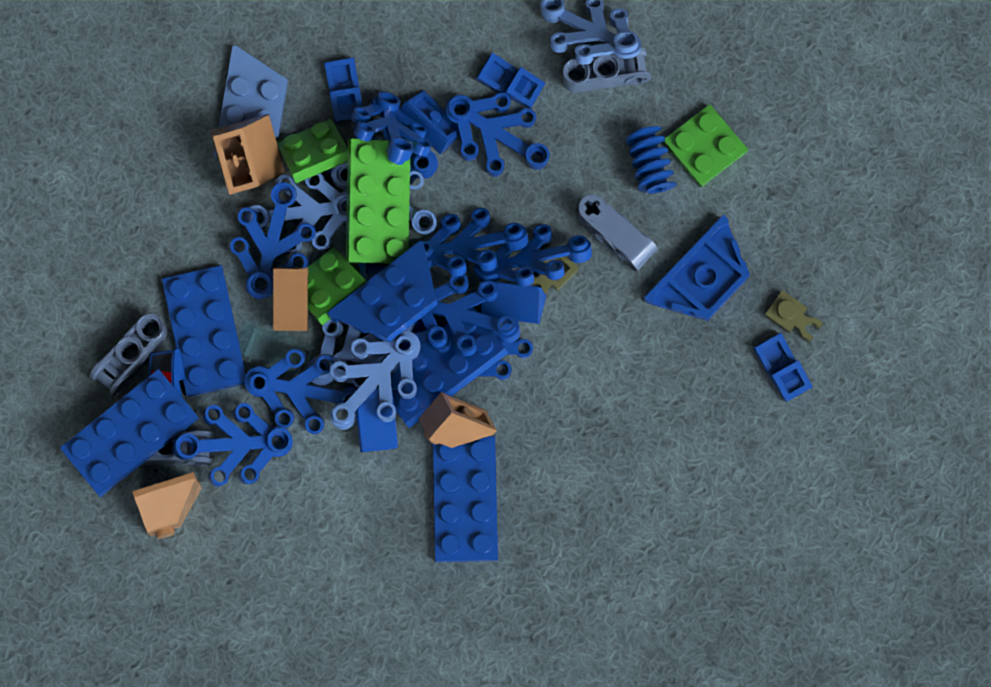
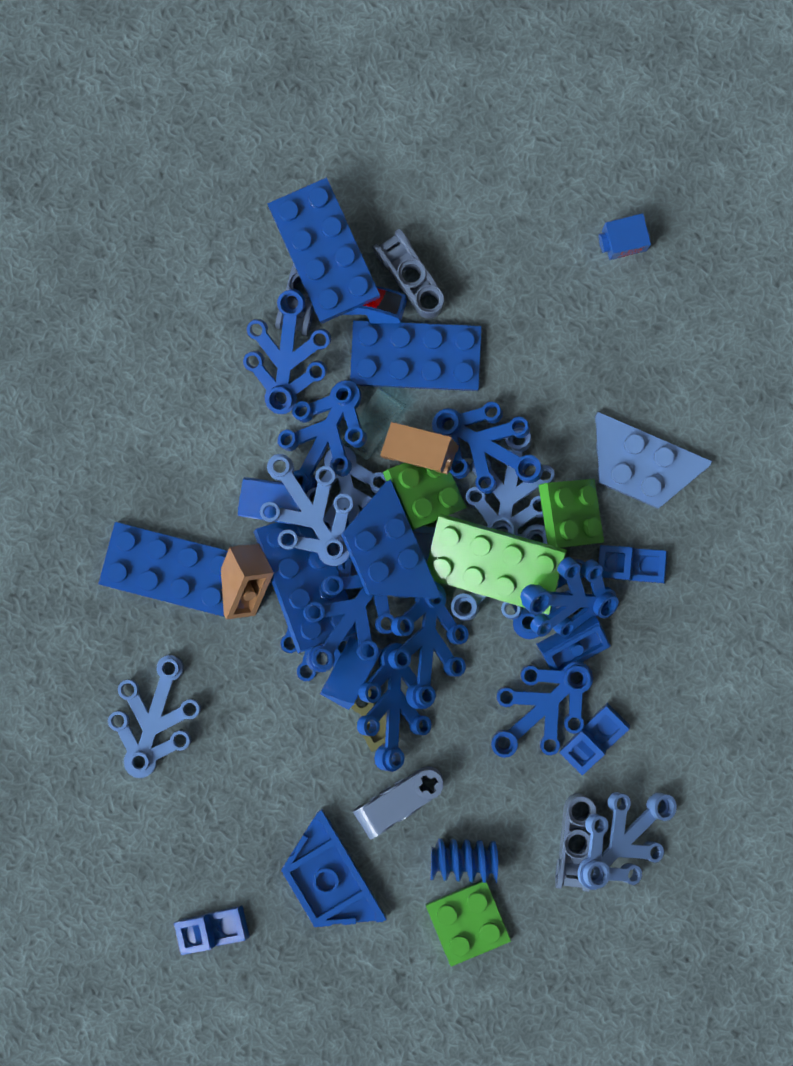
camera: 110 degrees right, 10 degrees up
medium nougat slope [132,472,202,539] -> none
medium nougat slope [210,114,285,195] -> none
olive plate [764,290,823,343] -> none
none -> medium blue plant [108,655,201,778]
none -> blue brick [598,214,651,260]

